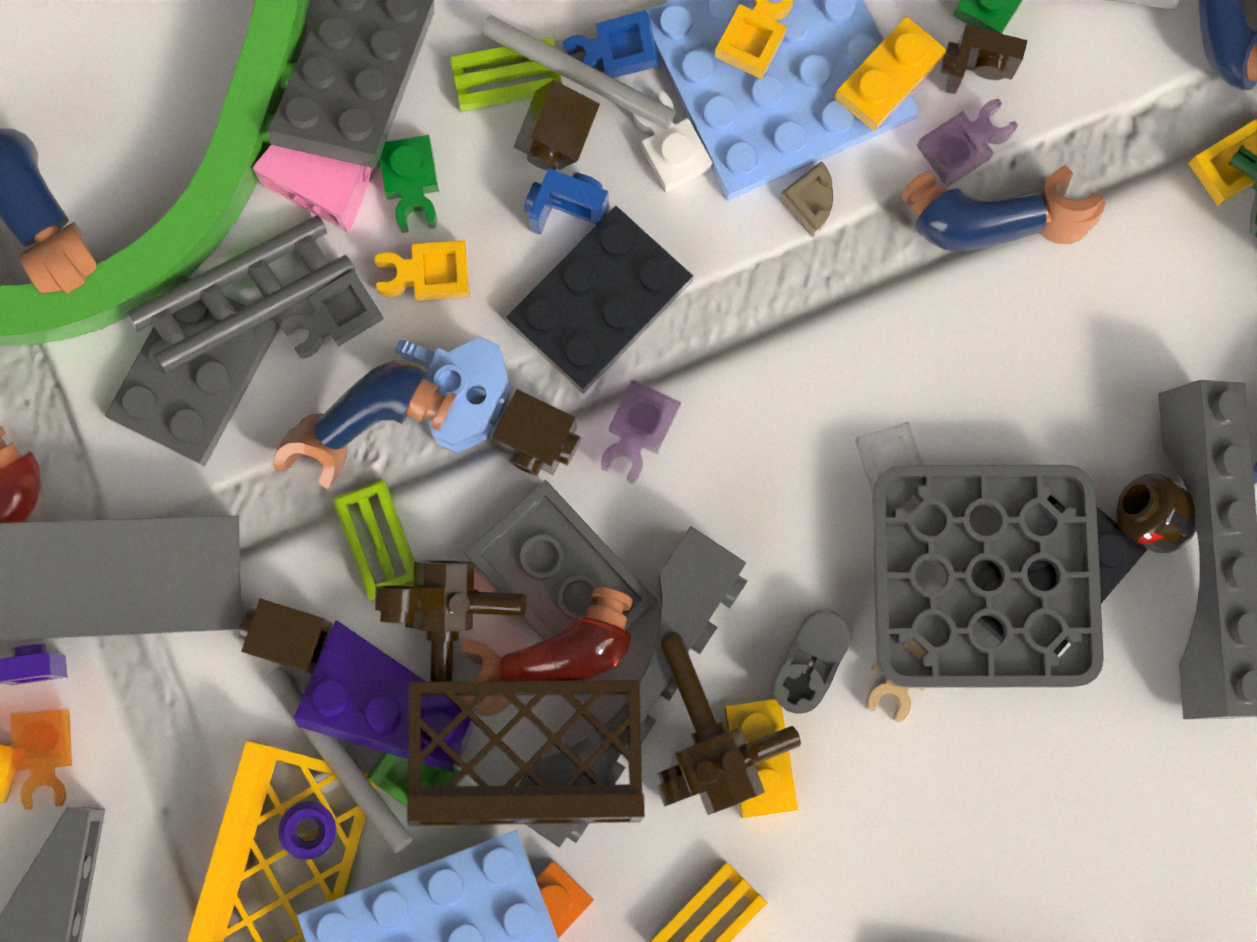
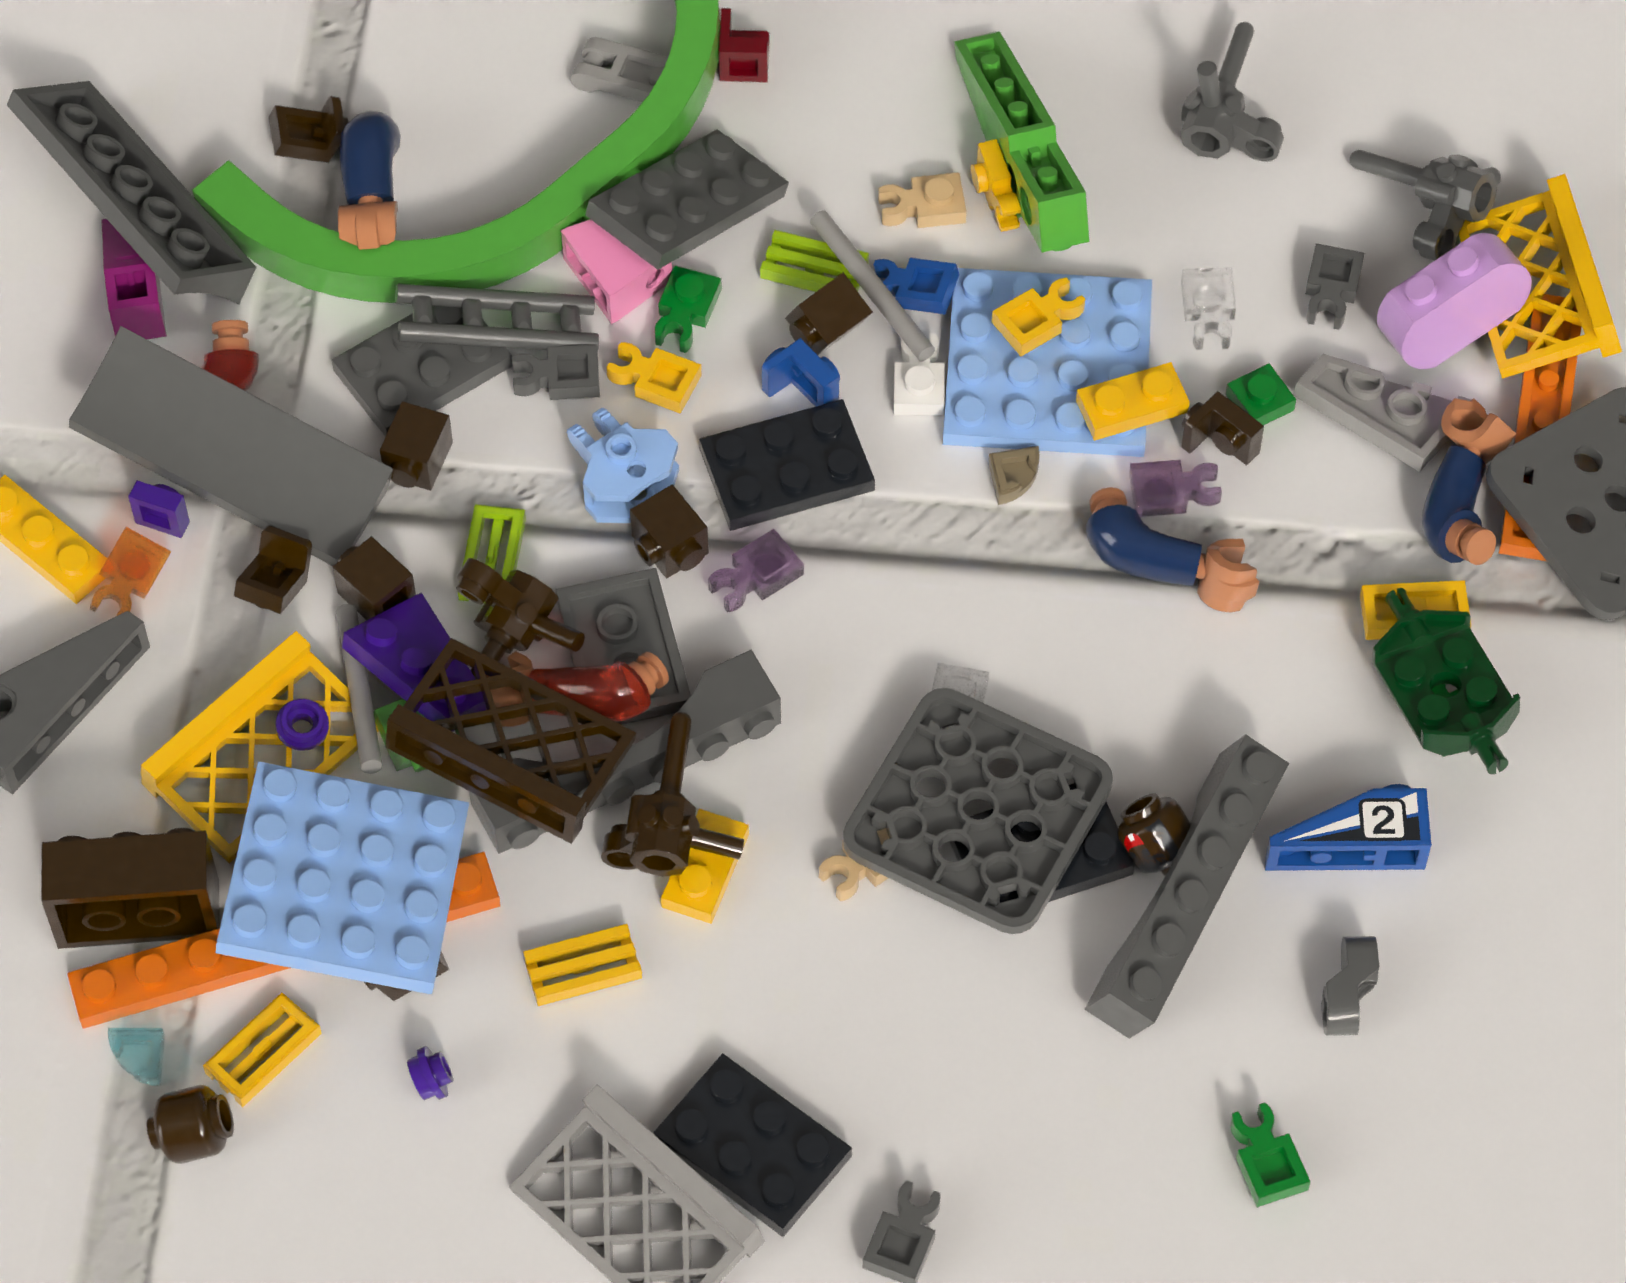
camera: 30 degrees right, 20 degrees down
piece [273,360,457,489] -> none
dark grey piece [773,609,851,714] -> none
none -> dark brown bracket [234,525,312,614]
none -> dark brown brick [380,401,453,491]

